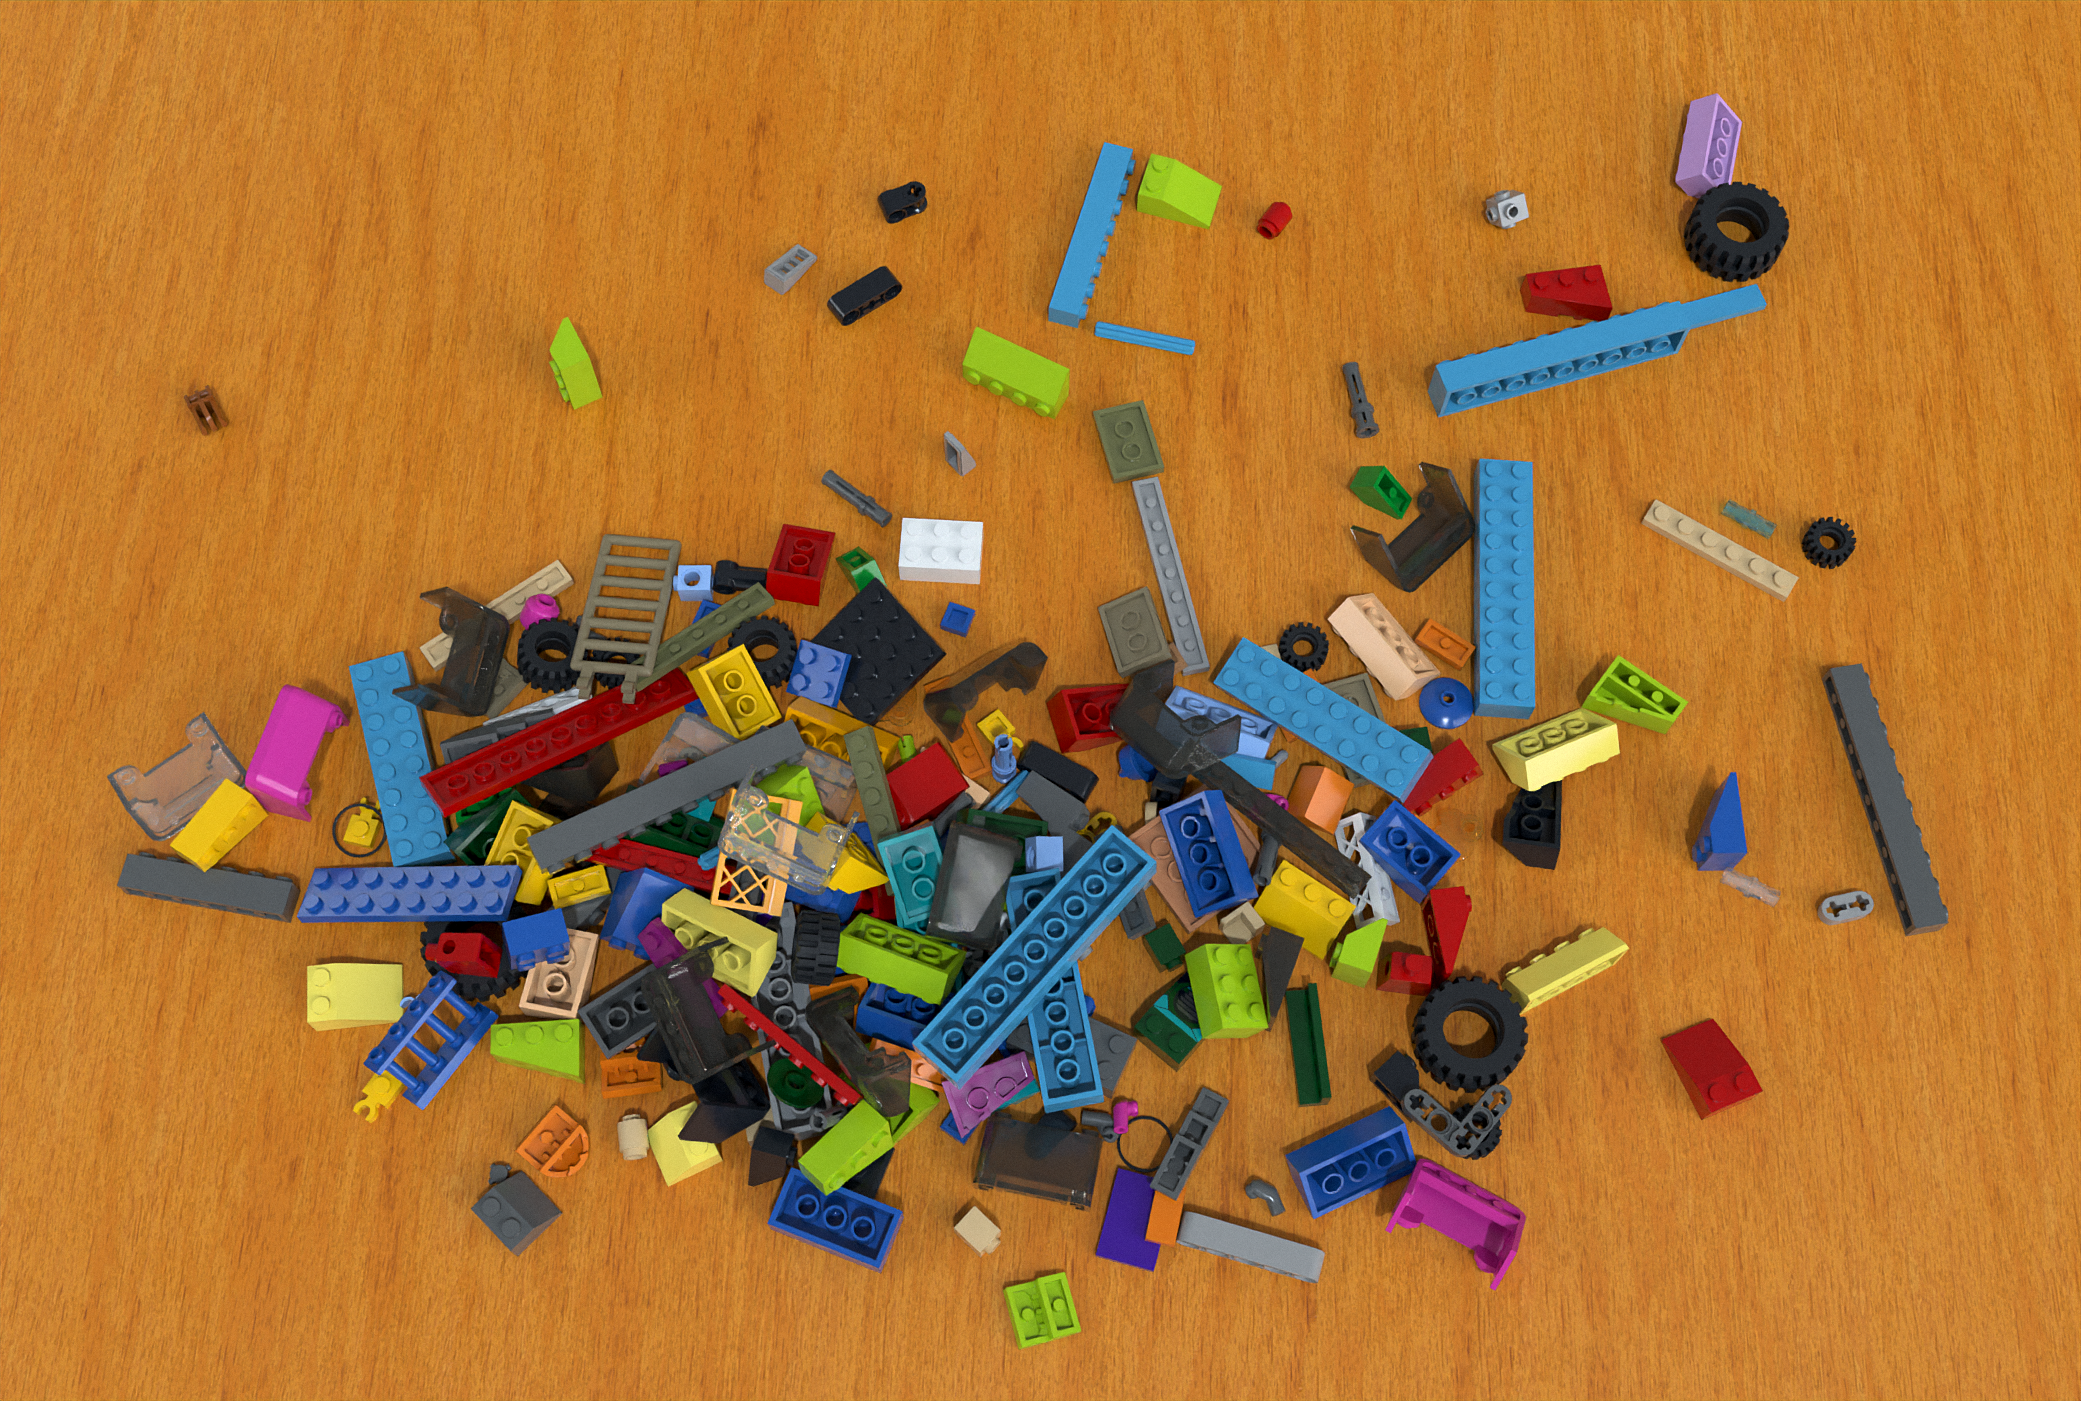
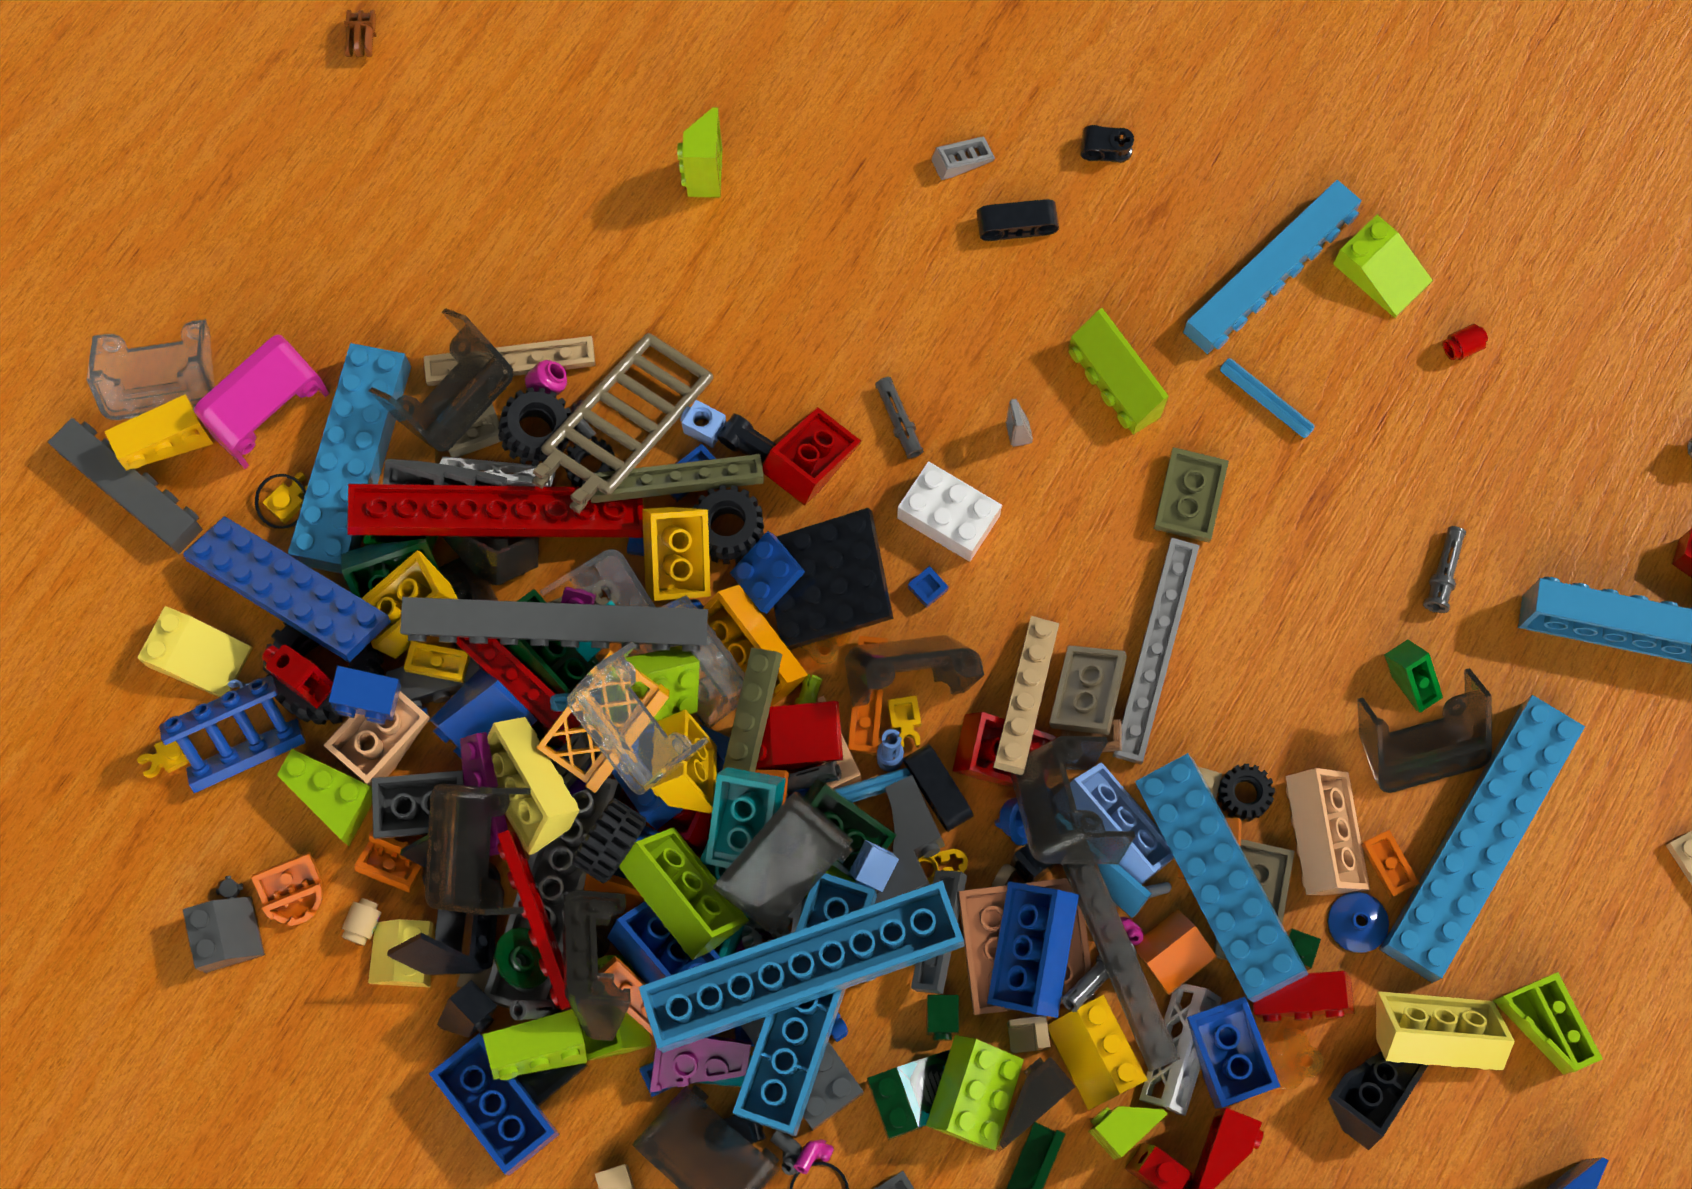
camera: 30 degrees right, 5 degrees up
green slope [836,546,887,594] -> none
none -> tan plate [993,616,1059,776]

